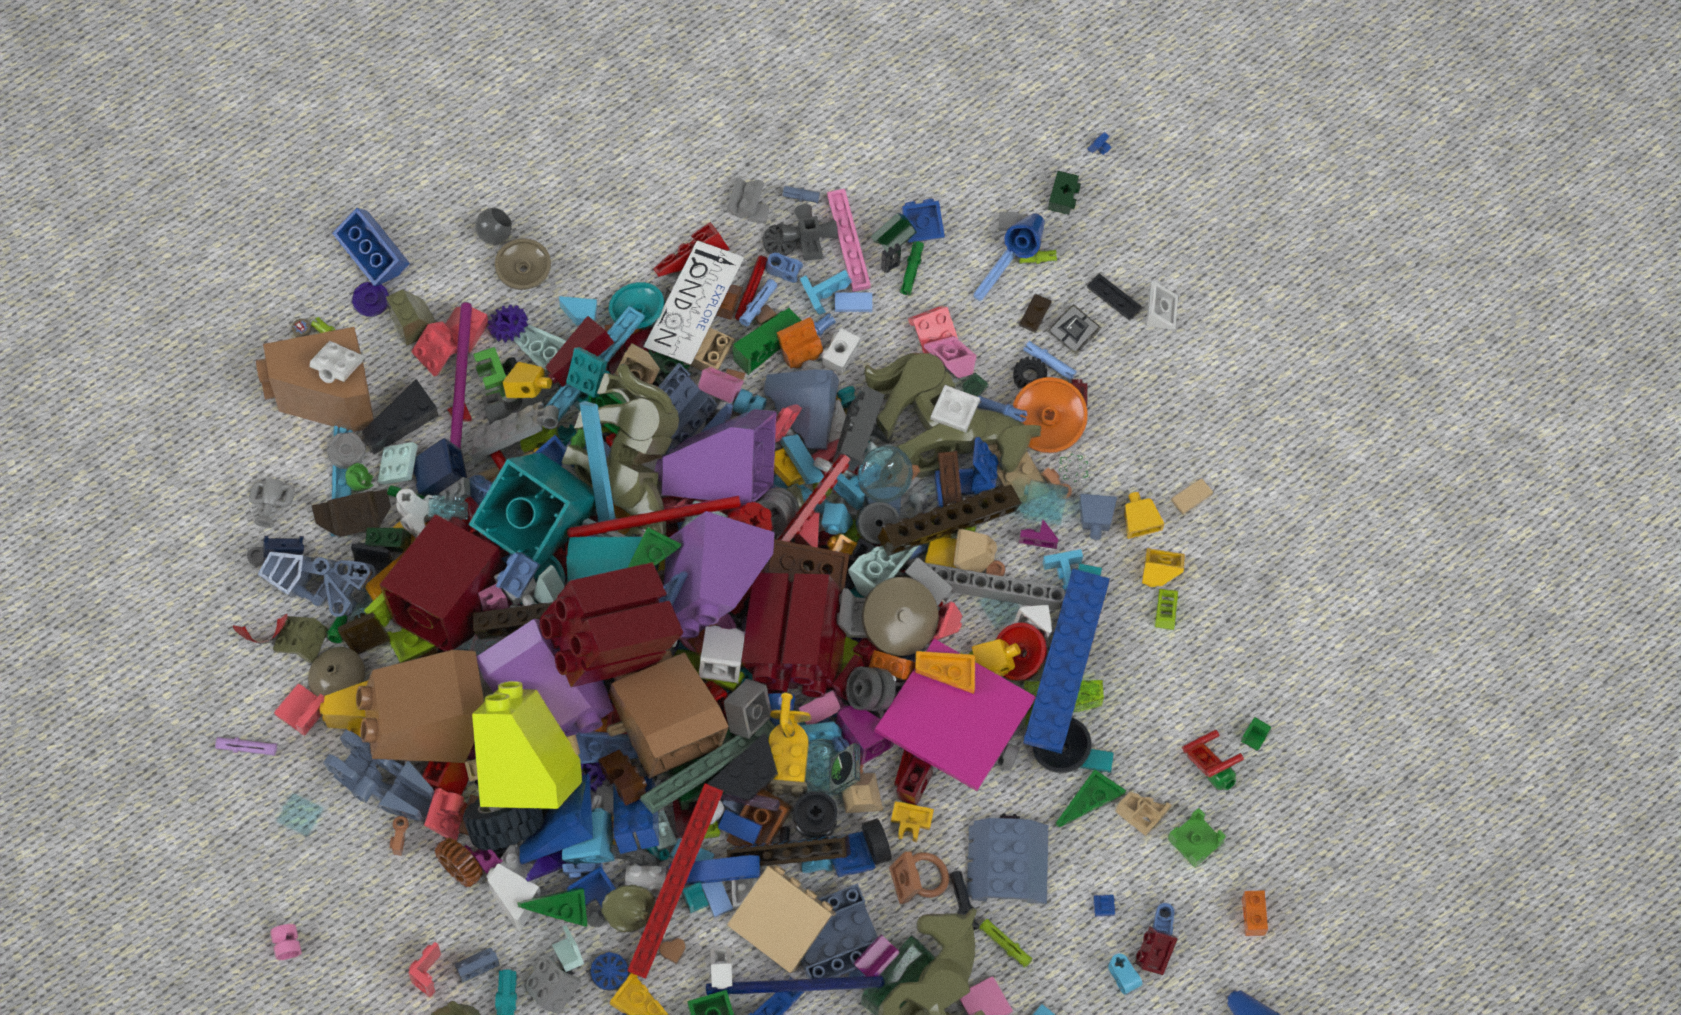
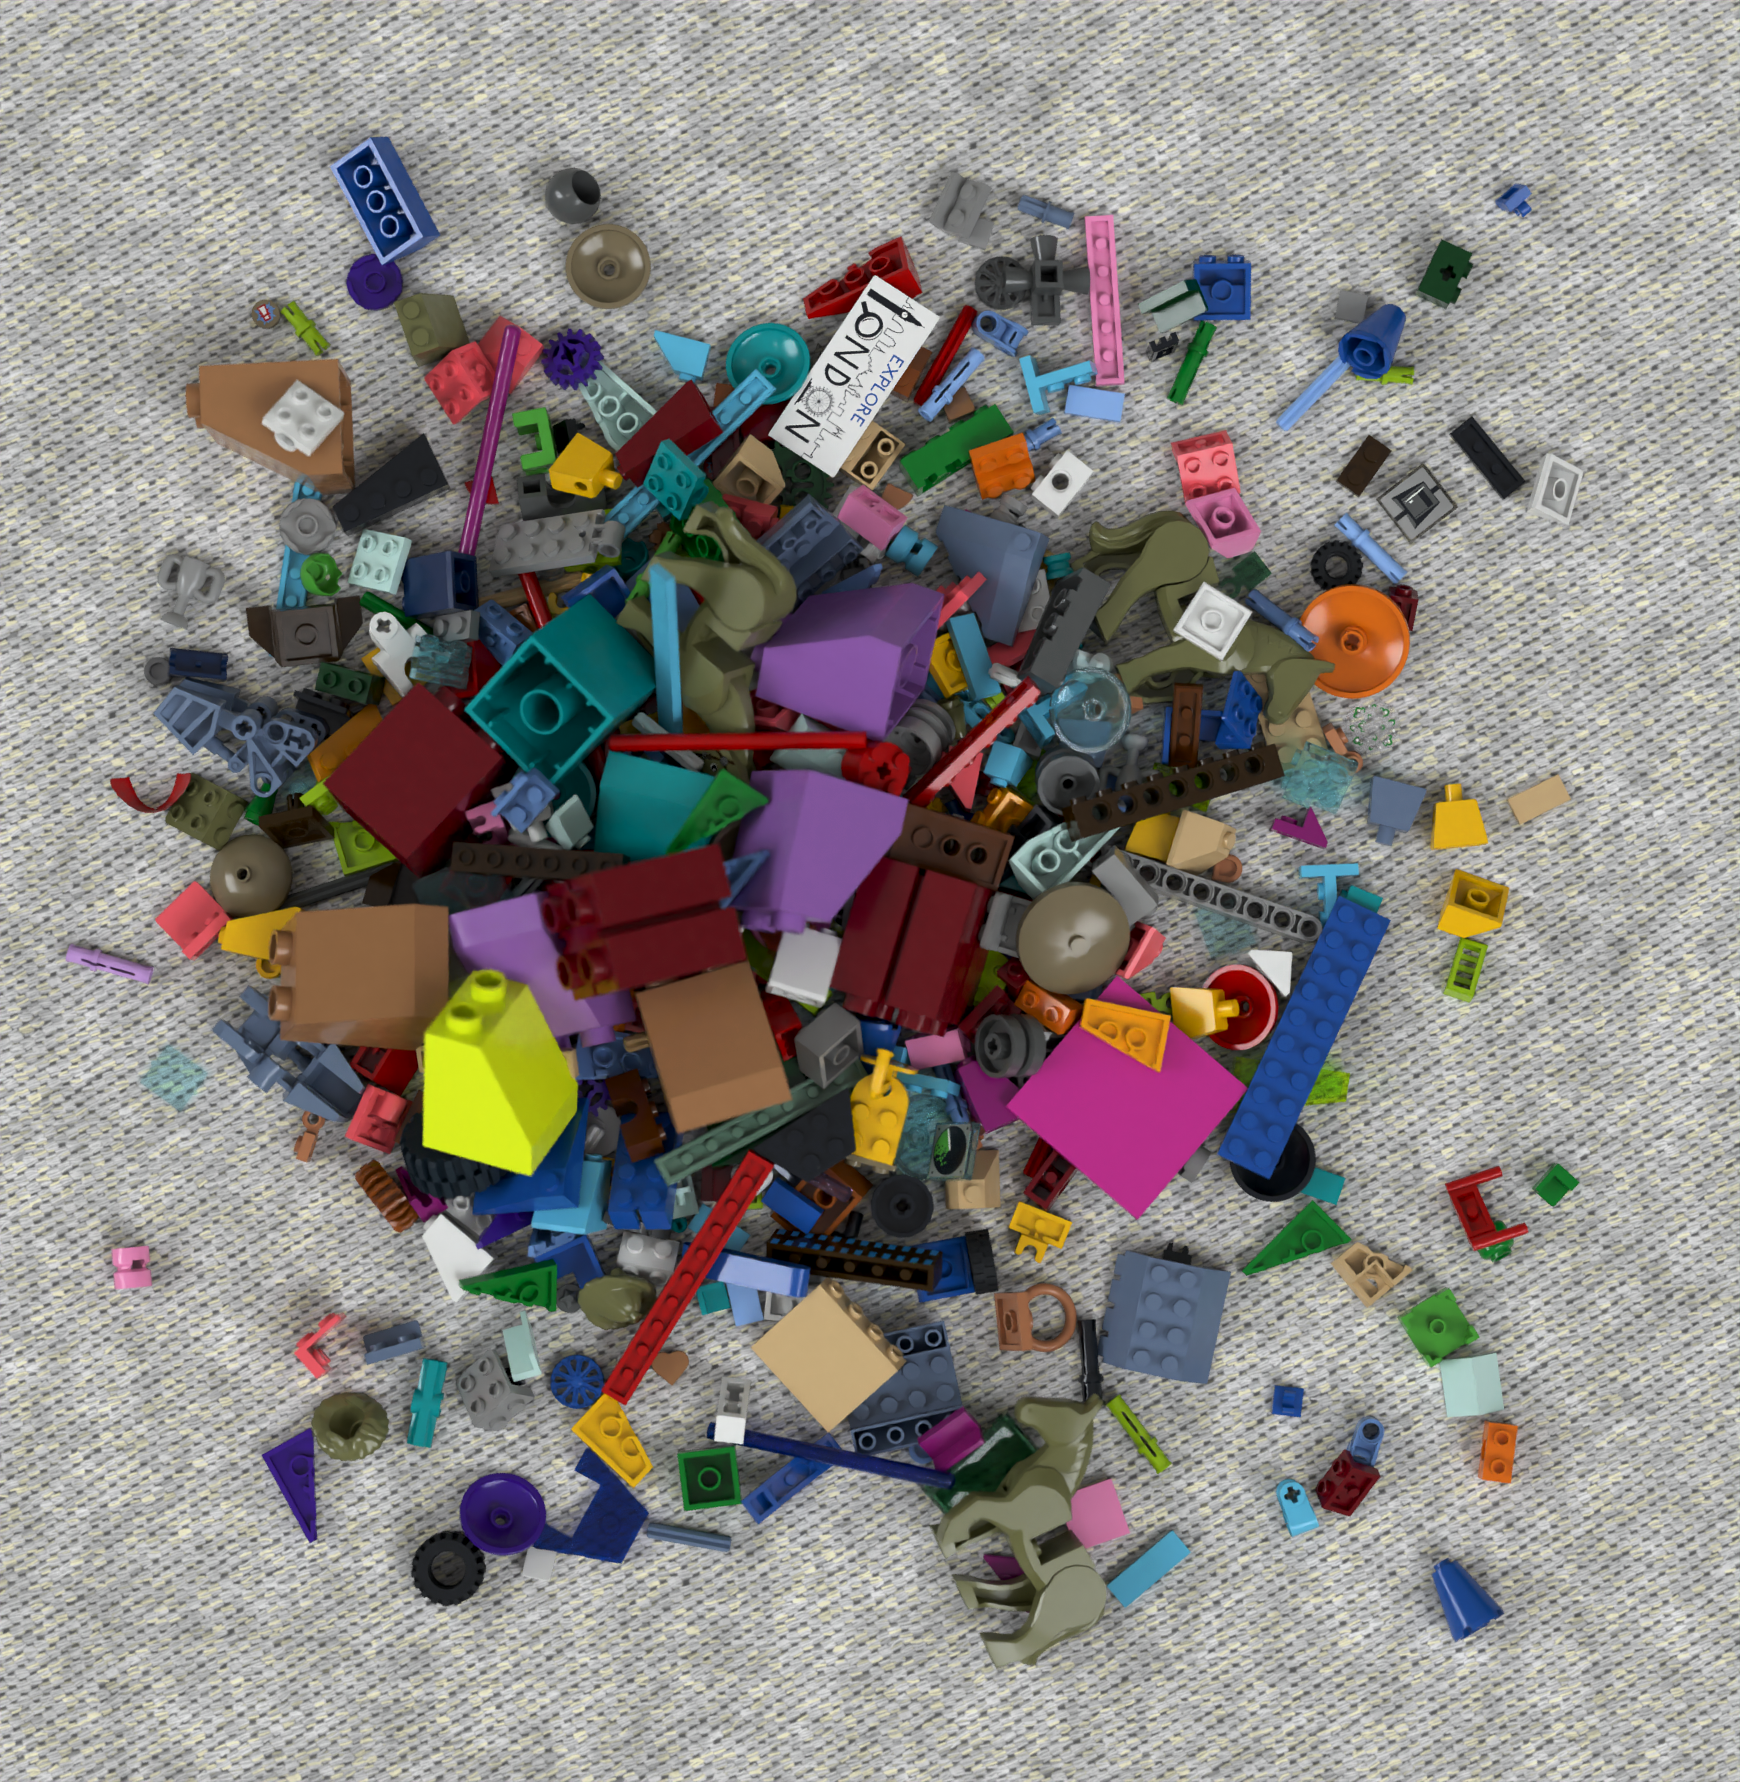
camera: 10 degrees right, 20 degrees up
none -> light aqua slope [1440,1353,1504,1417]

